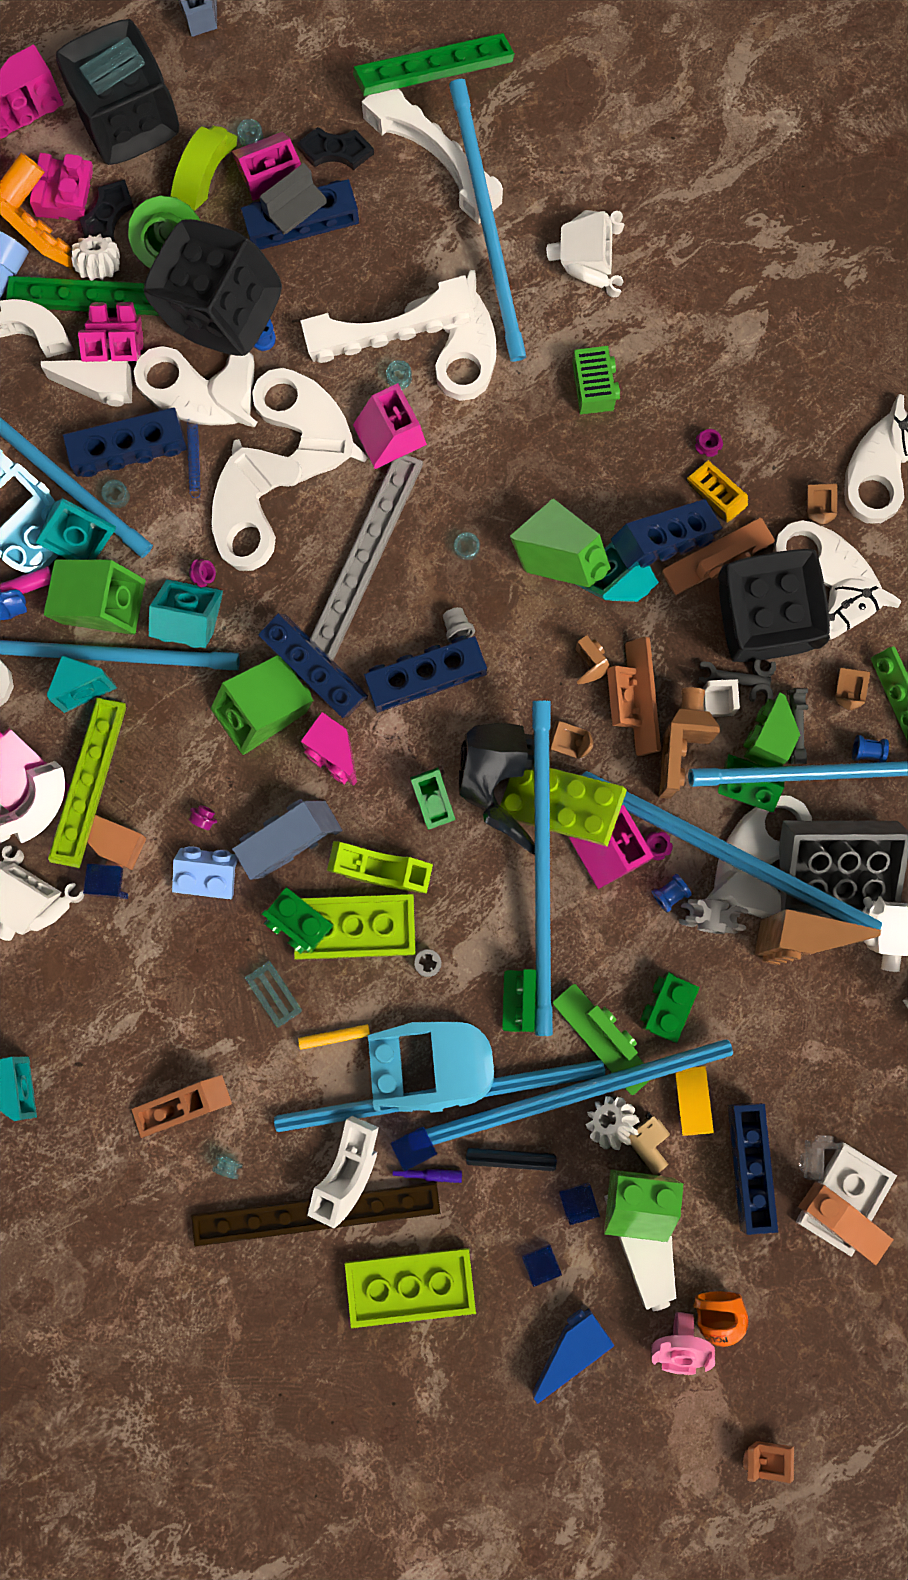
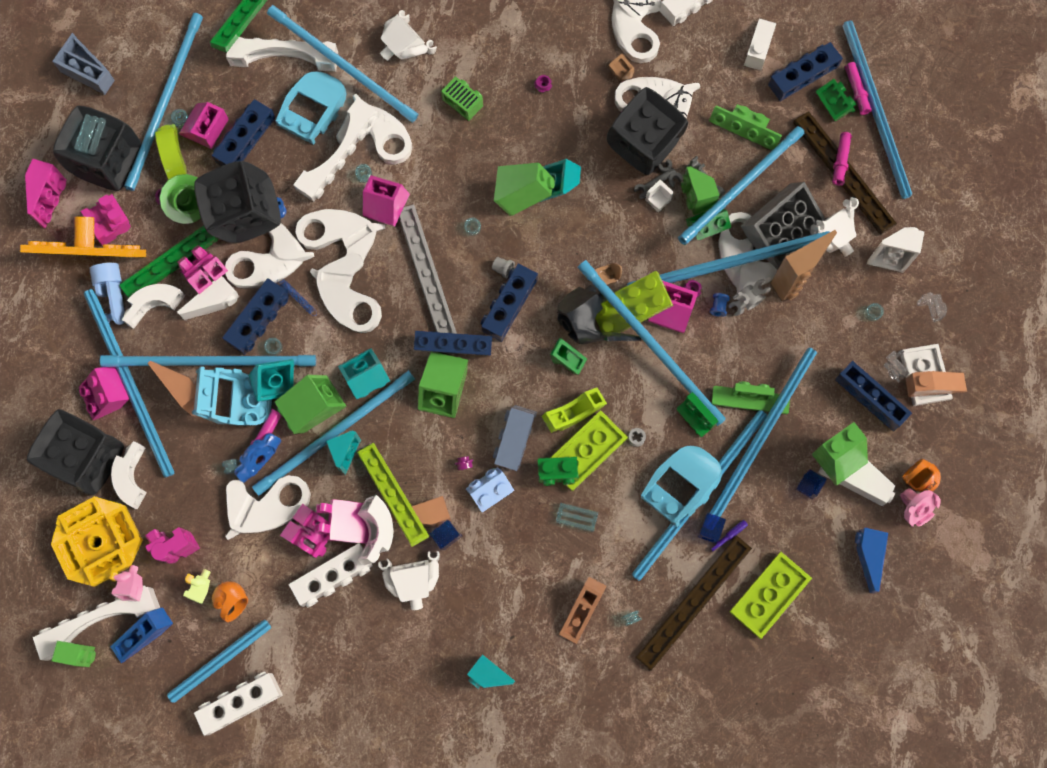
camera: 40 degrees left, 5 degrees down
white gear [71,234,120,281] -> none
black tile [79,179,134,241] -> none
magenta plate [189,559,216,587] -> none
dark grey panel [260,163,327,234] -> none
black tile [297,127,374,170] -> none
yellow piece [298,1024,370,1050] -> none
dark pink slope [301,712,357,786] -> none
white arch [307,1116,379,1228] -> none
black axle [466,1148,557,1171] -> none
clear blue tile [522,1244,562,1287] -> none
medium nougat plate [575,635,610,684] -> none
white gear [585,1096,640,1150] -> none
nougat bracket [607,636,661,756] -> none
dark blue brick [610,499,723,569] -> none
tan piece [628,1113,670,1175] -> none
green bracket [640,972,700,1043] -> none
medium nougat plate [659,687,720,799] -> none
nougat bracket [662,518,775,595] -> none
yellow slope [676,1066,714,1136] -> none
yellow slope [687,460,748,523] -> none
nougat bracket [743,1441,794,1483] -> none
medium nougat plate [835,667,870,711] -> none
blue bush [852,735,889,762] -> none
none -> dark azure piece [124,13,203,191]
none -> medium azure slope [276,72,347,145]
none -> clear light blue bush [864,303,884,321]

